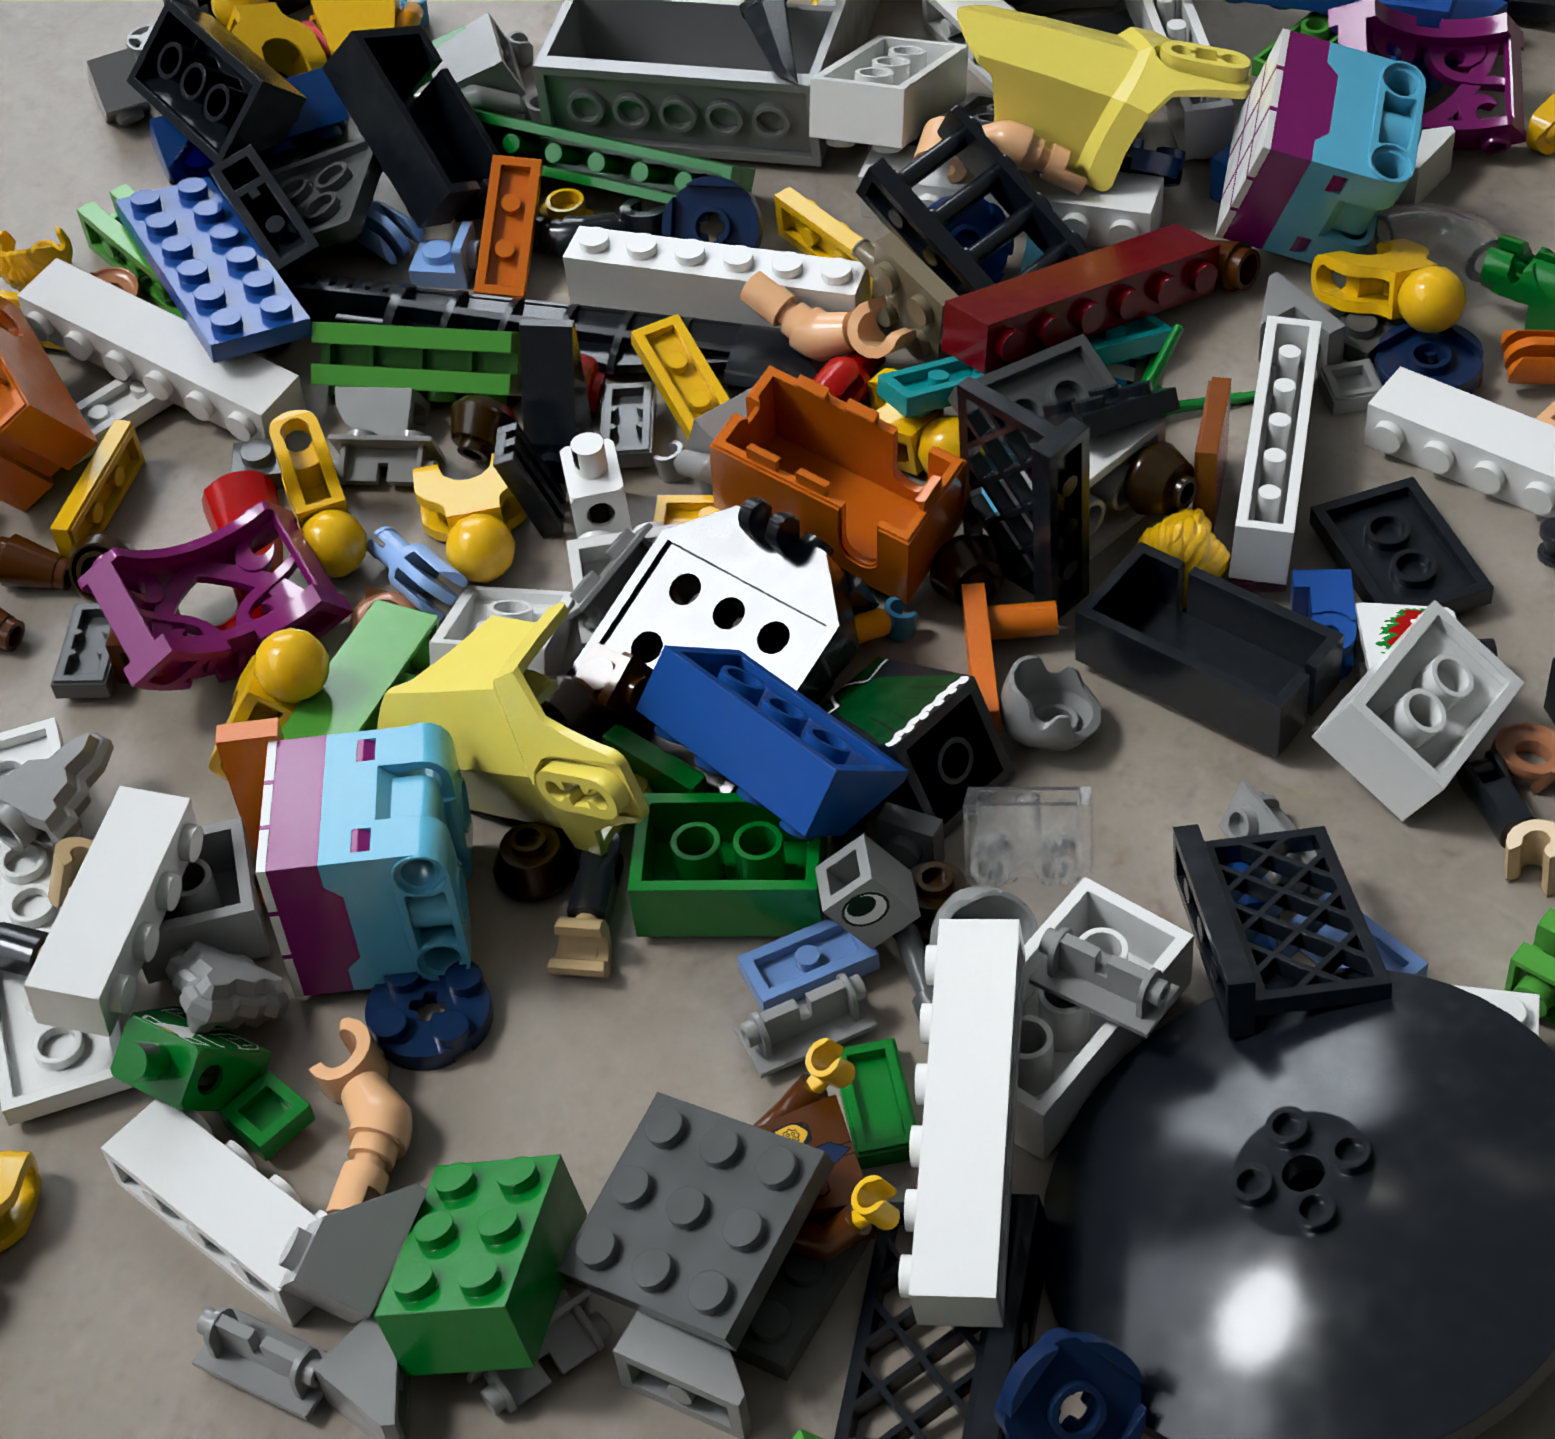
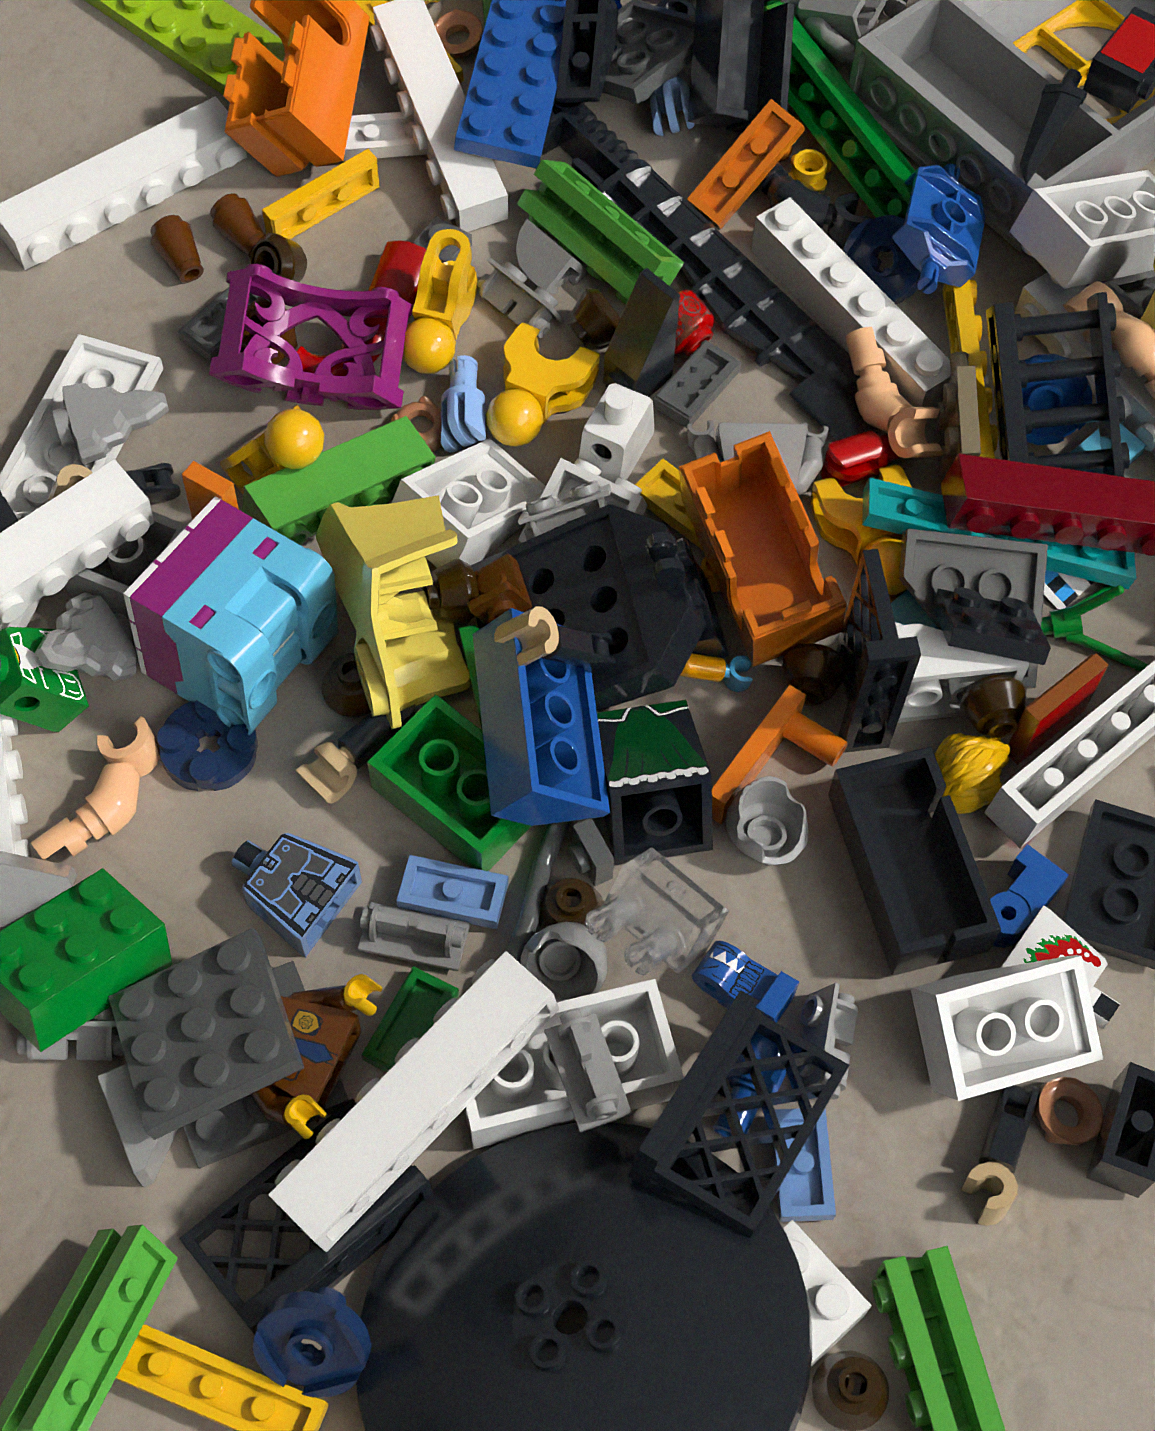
camera: 30 degrees right, 15 degrees up
green plate [219,1070,315,1161] -> none
light blue bracket [408,221,481,289] -> none
black tile [493,422,567,539] -> none
yellow plate [631,314,730,441] -> none
light grey brick [815,834,921,949] -> none
none -> torso [232,833,362,958]
none -> piece [495,606,616,673]
none -> blue leg [692,941,799,1023]
none -> blue plate [892,164,986,294]

